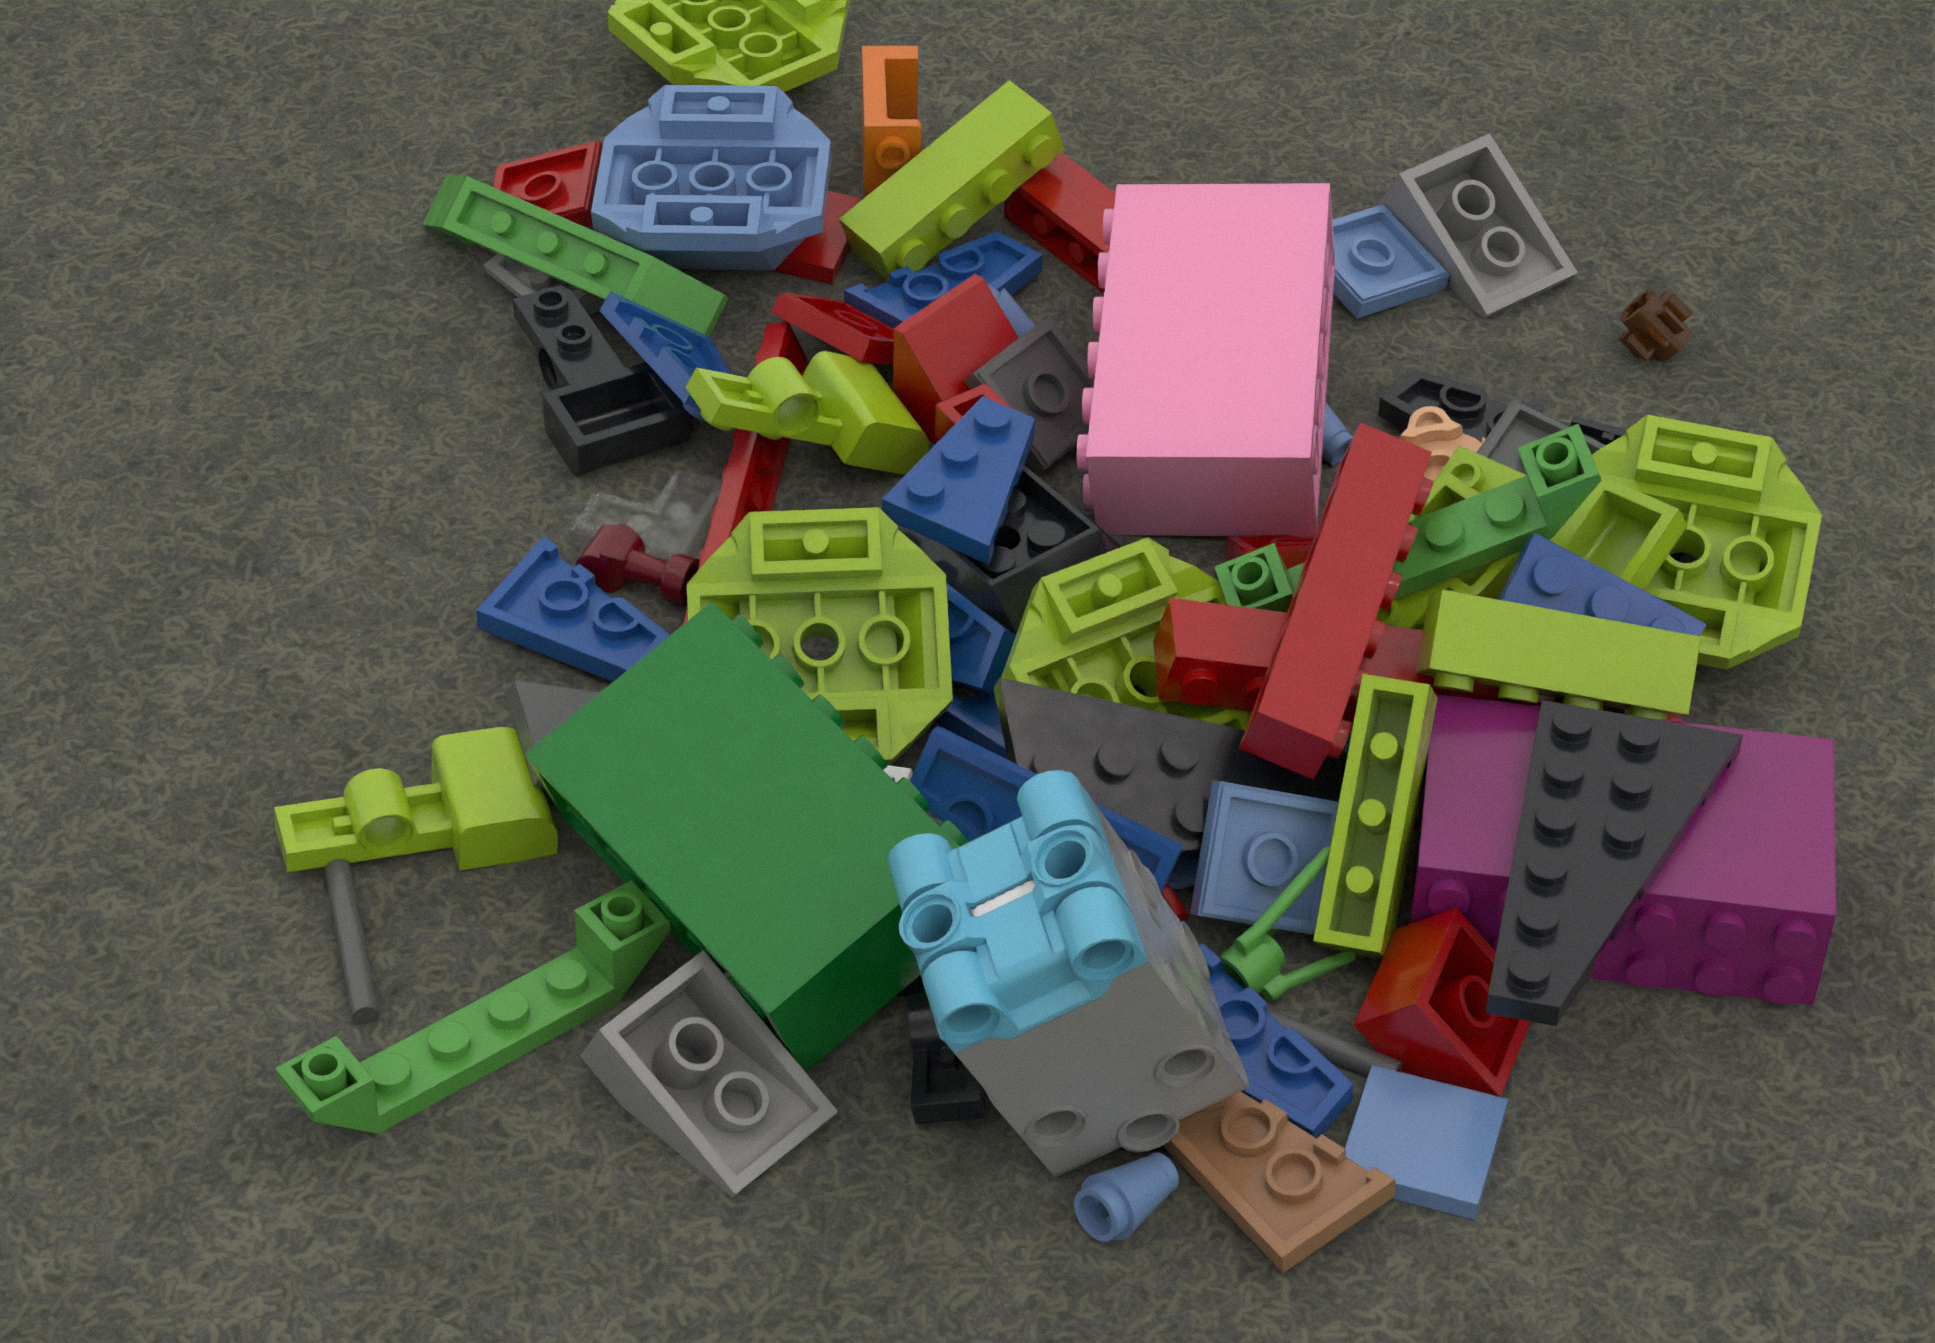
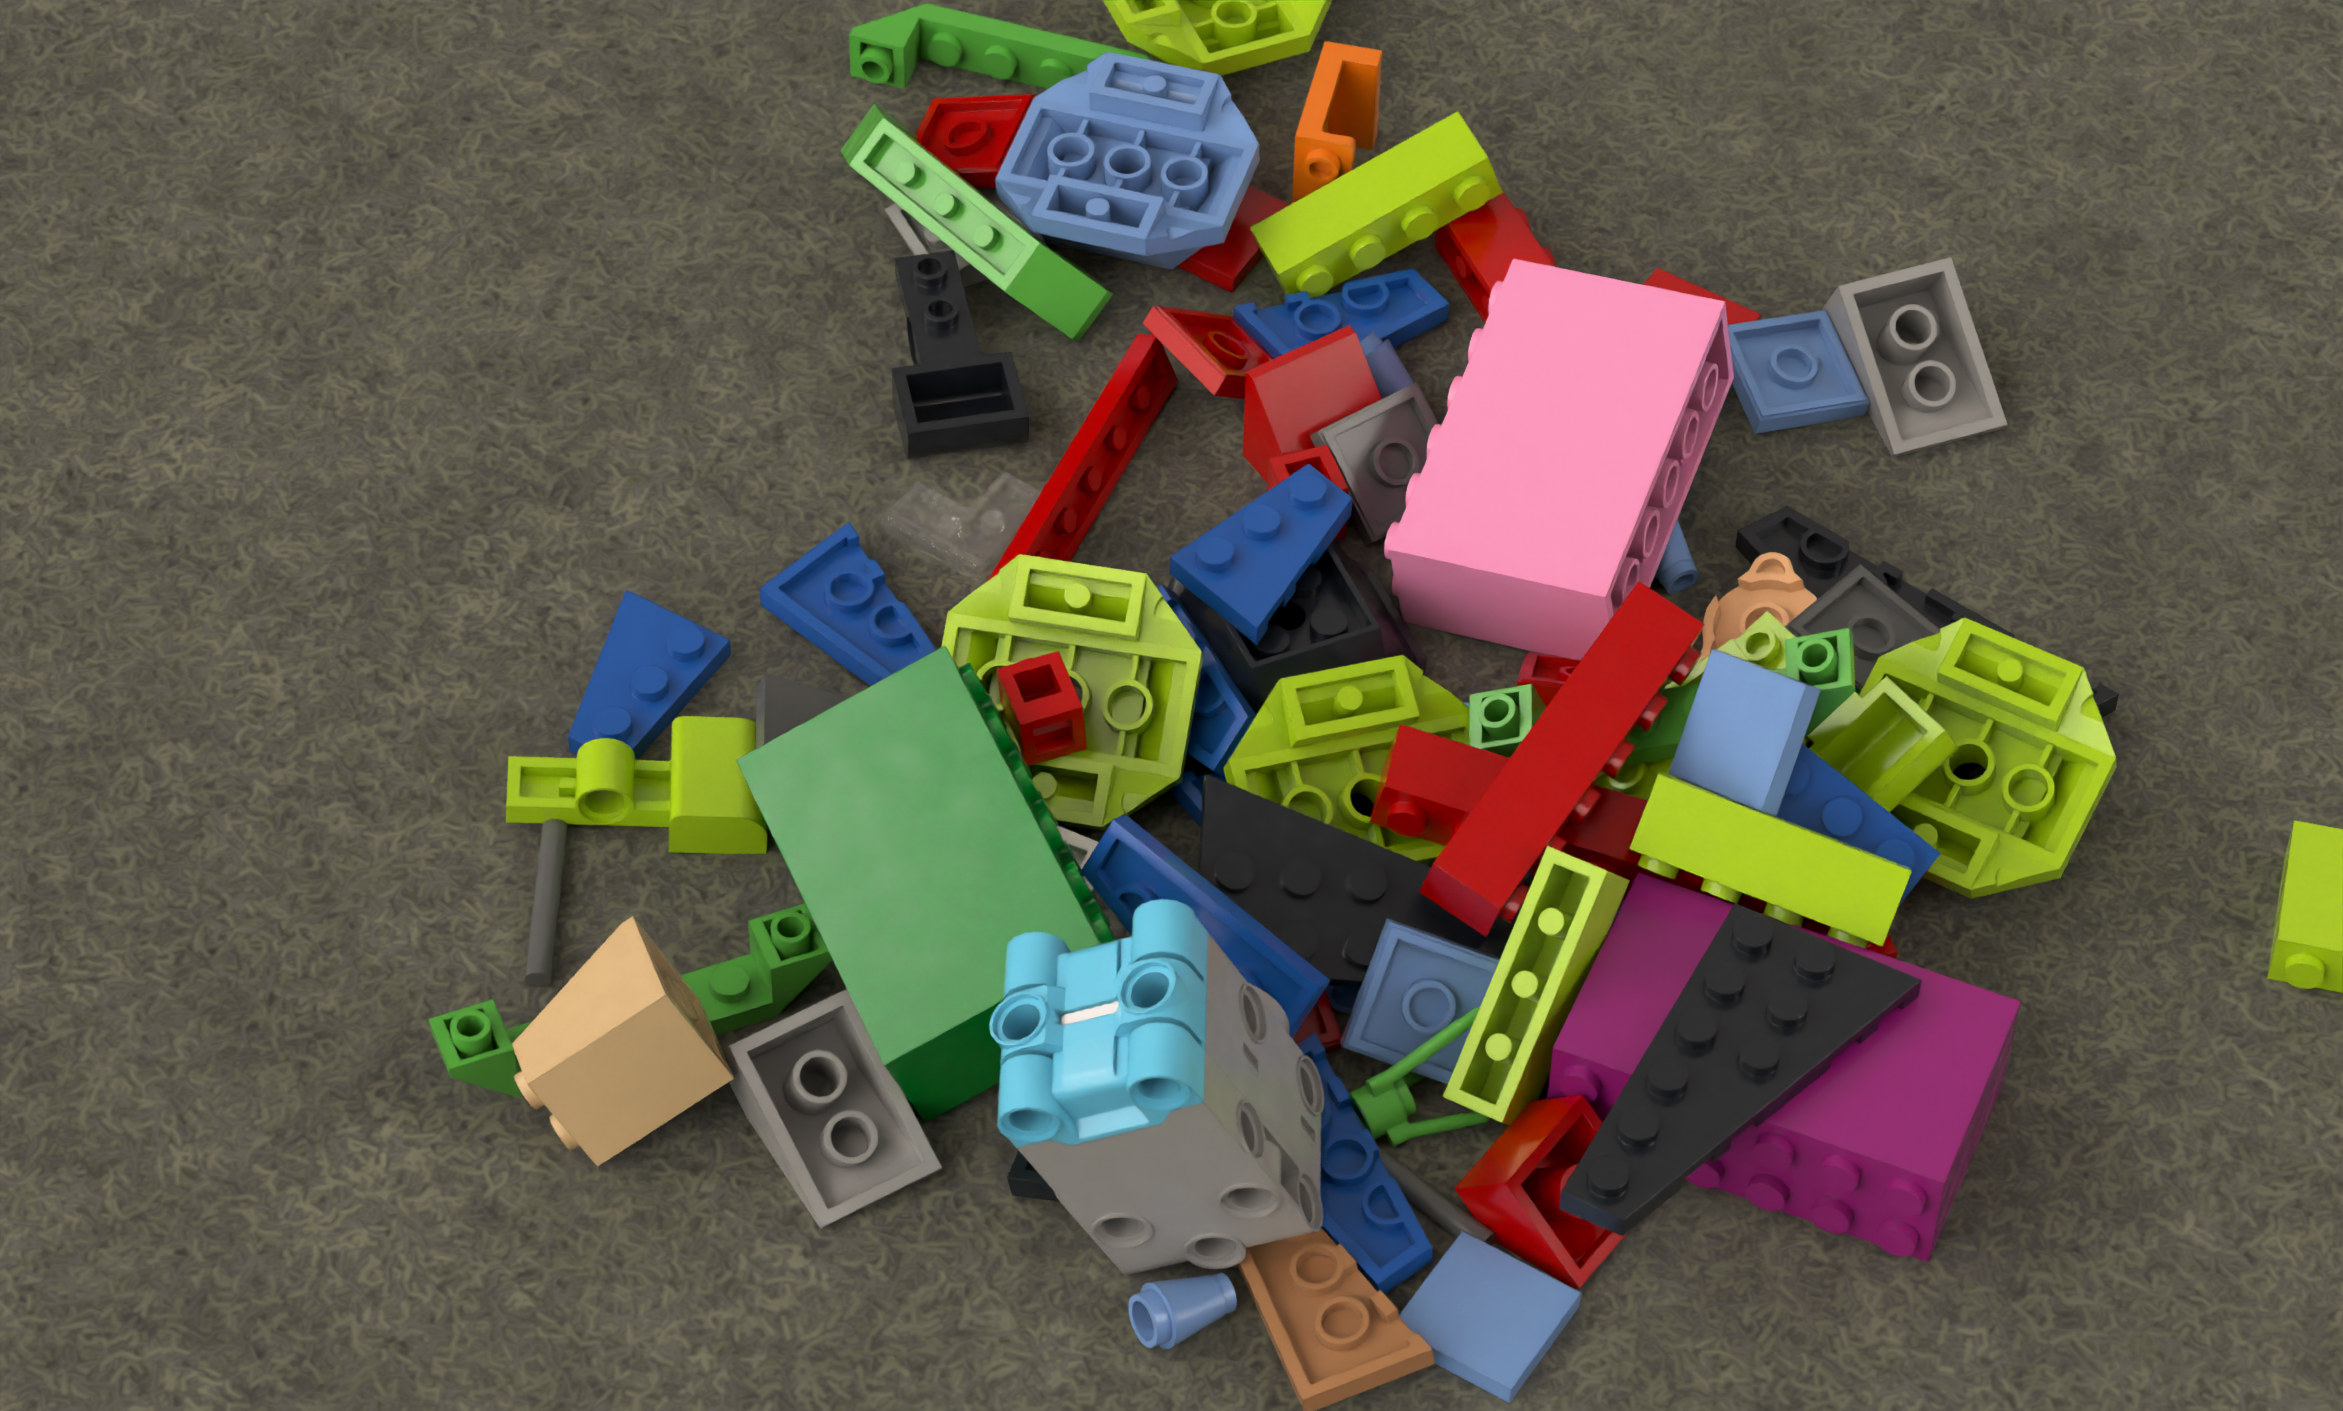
camera: 15 degrees right, 5 degrees up
dark red leg [576,523,699,606] -> none
blue wing [599,291,730,423] -> none
lime plate [685,351,929,475] -> none
reddish brown gear [1619,290,1693,362] -> none
none -> tan slope [512,916,734,1167]
none -> blue wing [568,590,731,760]
none -> bright green slope [849,3,1150,90]
none -> red brick [997,651,1087,766]
none -> medium blue tile [1668,649,1821,816]

